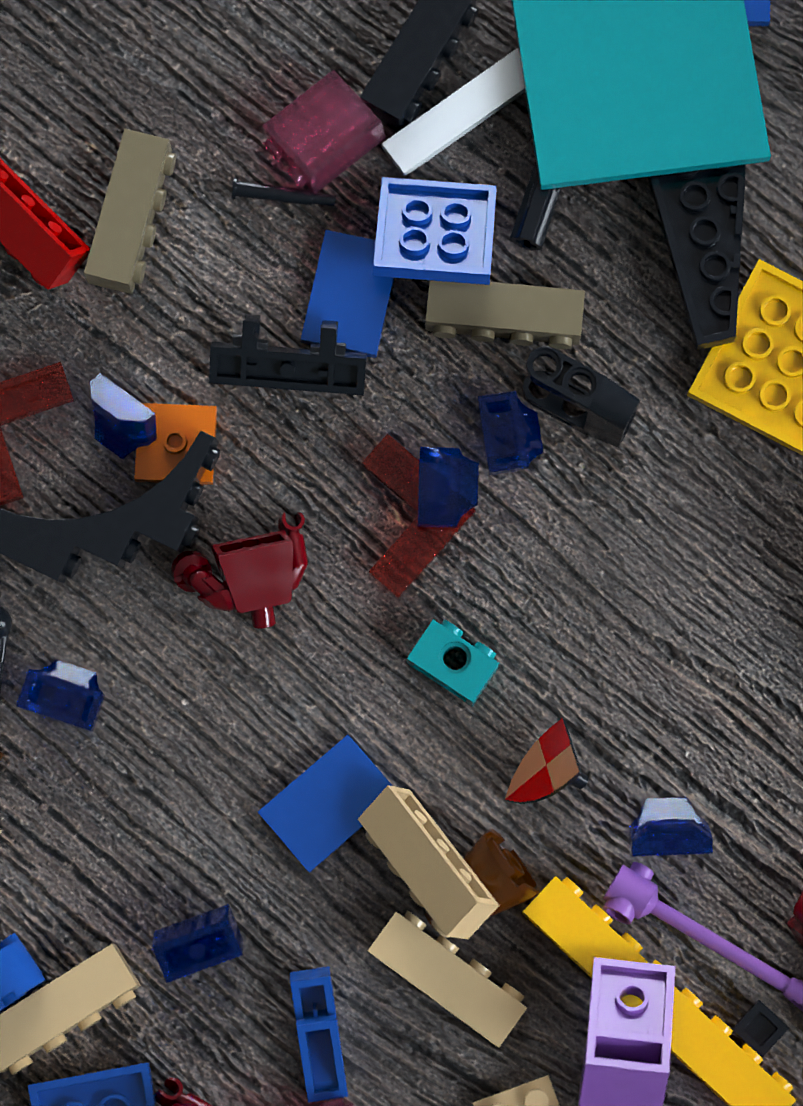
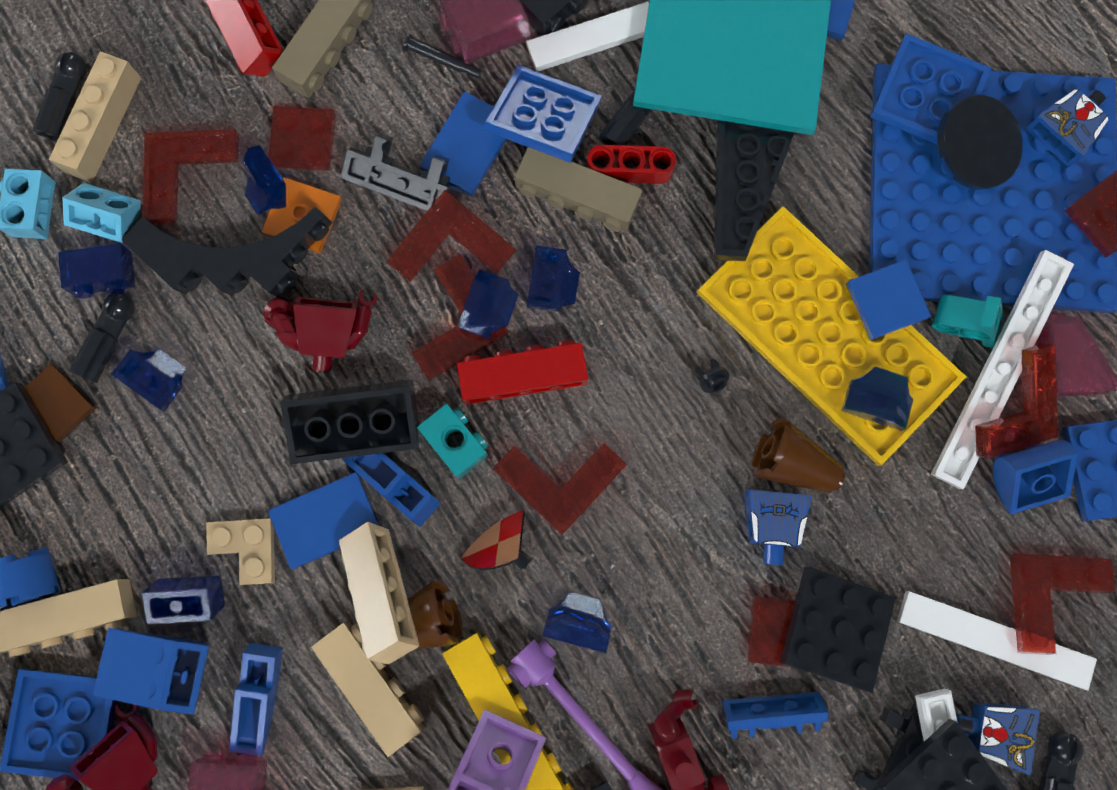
camera: 15 degrees right, 0 degrees up
black connector [523,346,641,448] -> none
none -> blue slope [93,628,210,714]
none -> tan plate [206,518,275,585]
none -> clear red plate [268,106,336,171]
none -> black slope [280,379,419,464]
none -> blue slope [343,453,441,527]
none -> clear red plate [386,190,516,282]
none -> red brick [457,340,588,405]
none -> clear red plate [492,443,627,535]
none -> red beam [587,145,676,184]
none -> black plate [696,359,730,393]

